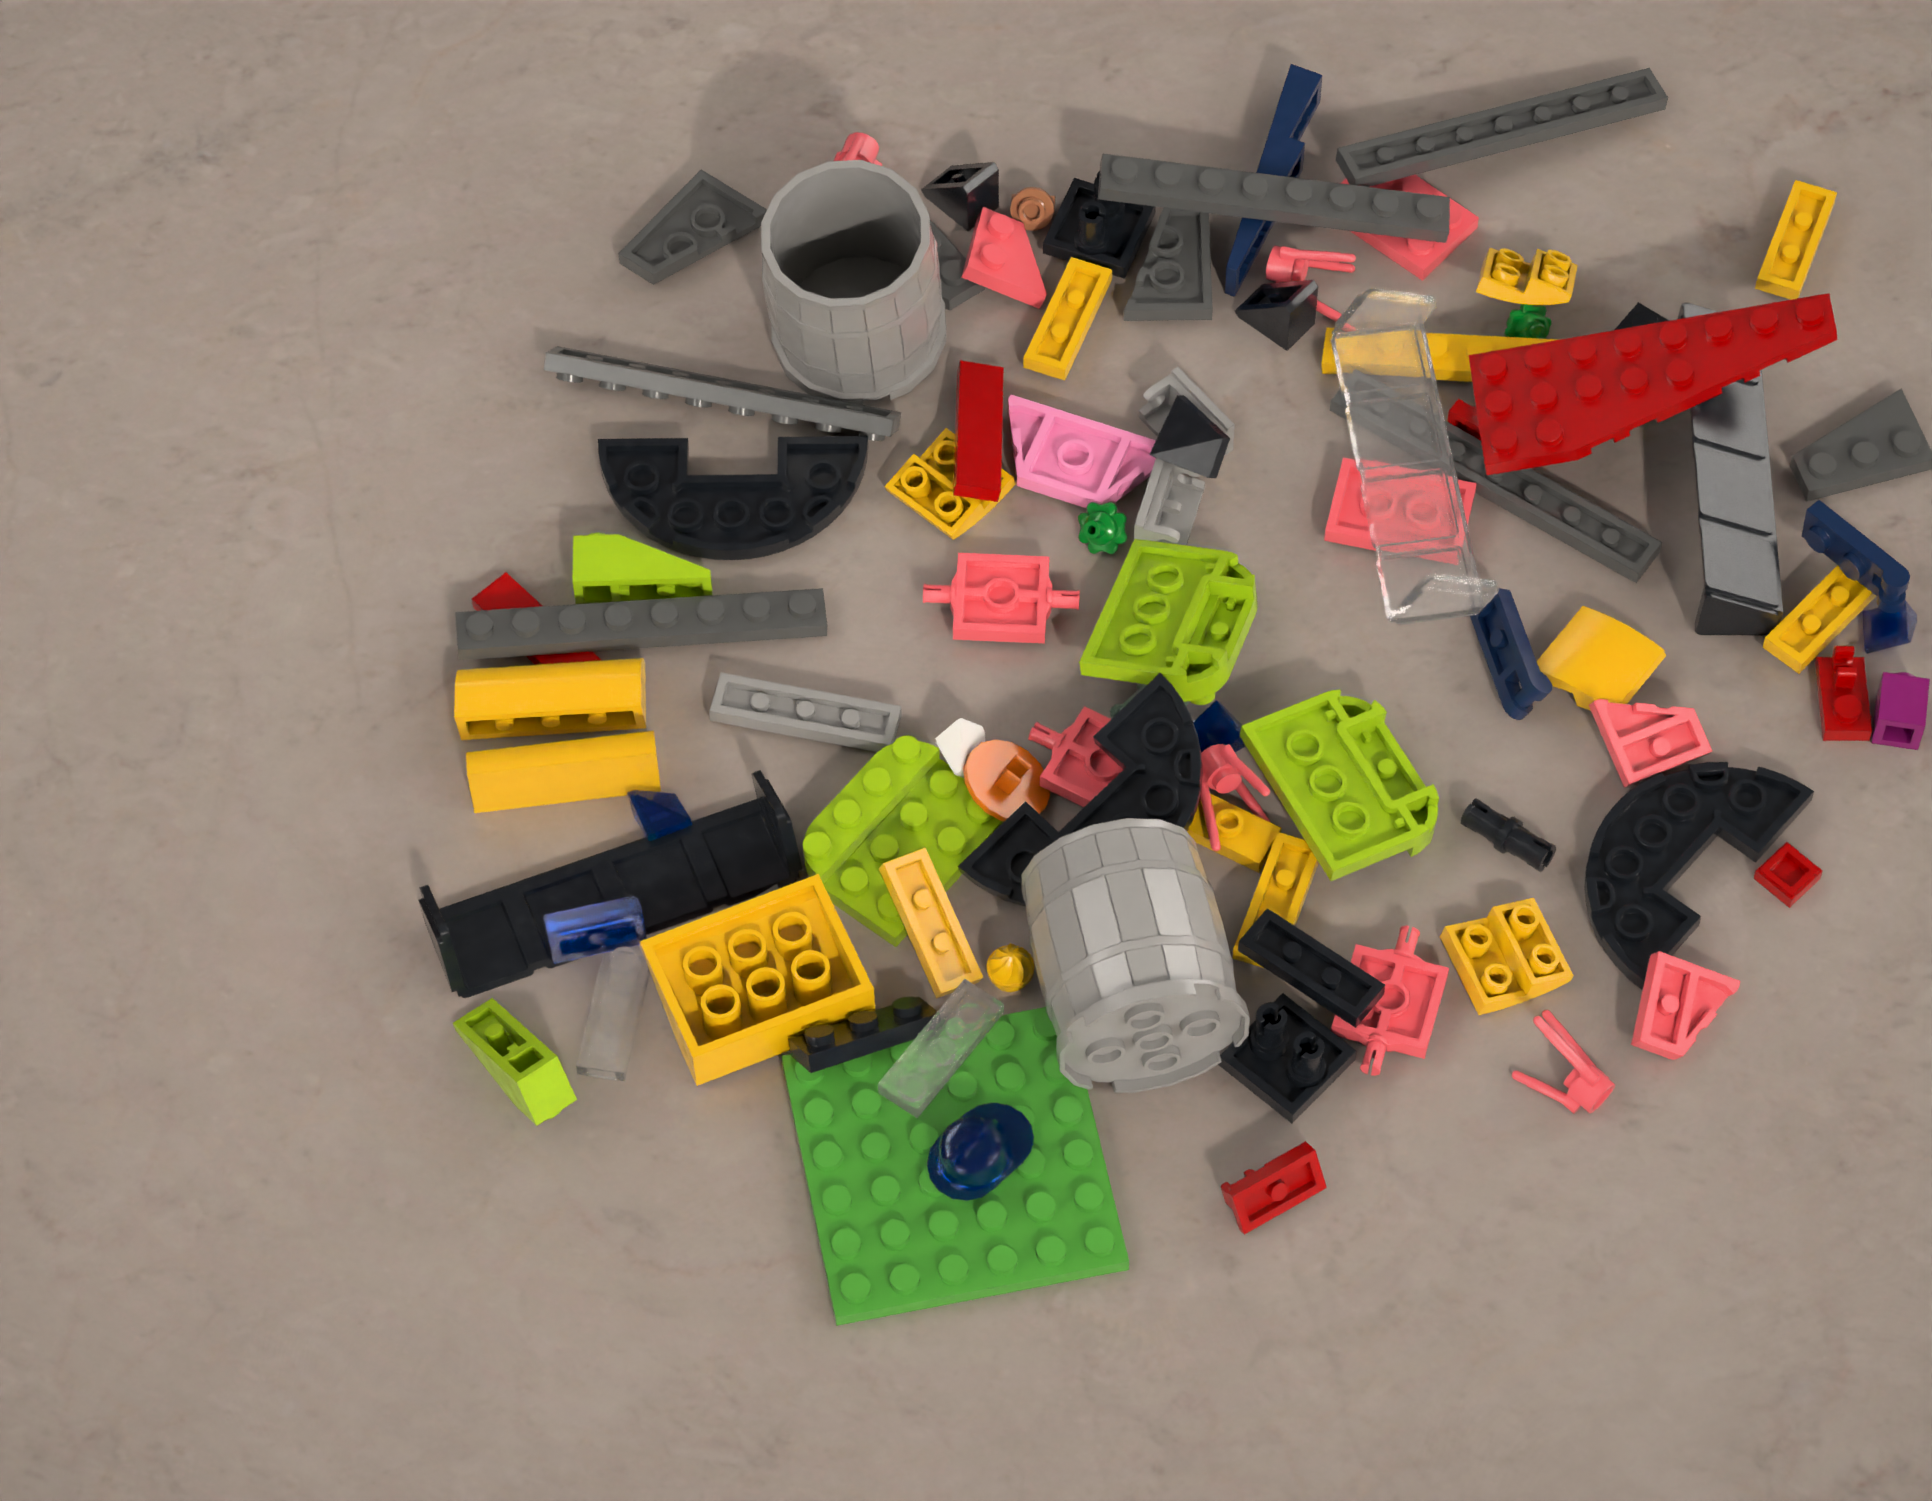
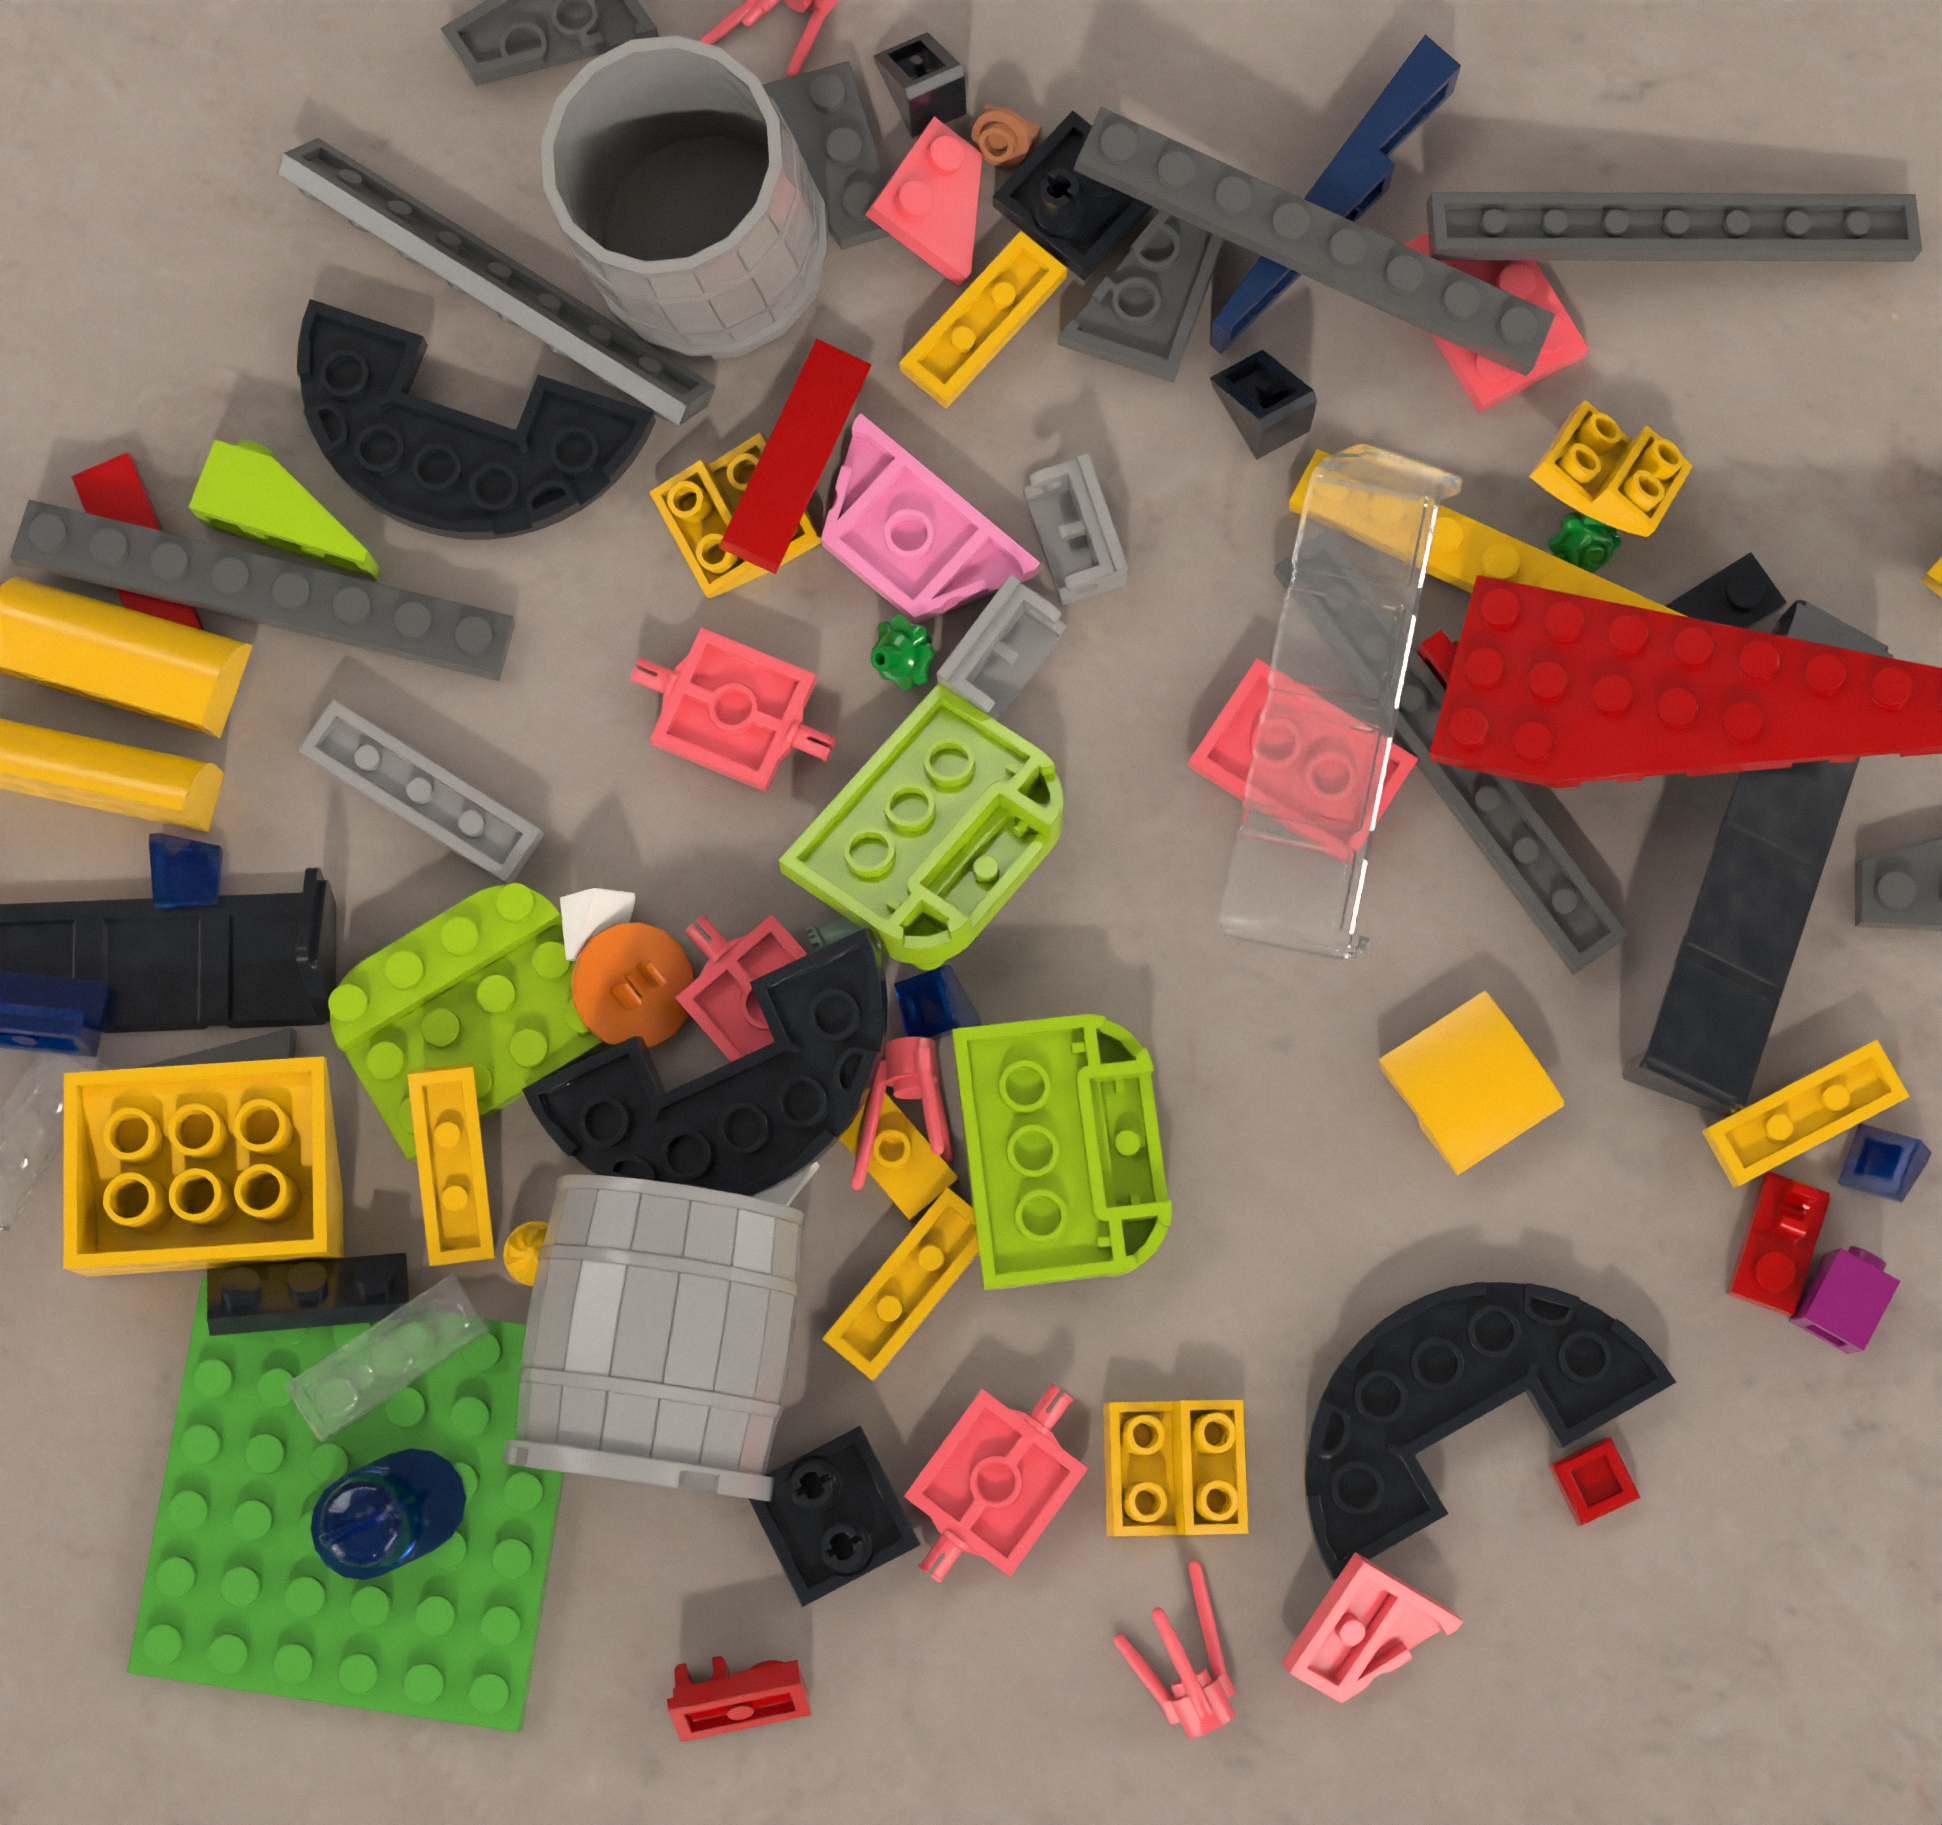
camera: 25 degrees right, 20 degrees up
black slope [1150,395,1230,478] -> none
black plate [1238,908,1385,1028] -> none
coral plant [1266,245,1356,329] -> none
black pin [1461,798,1556,872] -> none
dark blue plate [1470,587,1552,720] -> none
coral wing [1589,699,1712,788] -> none
dark blue plate [1802,500,1910,613] -> none

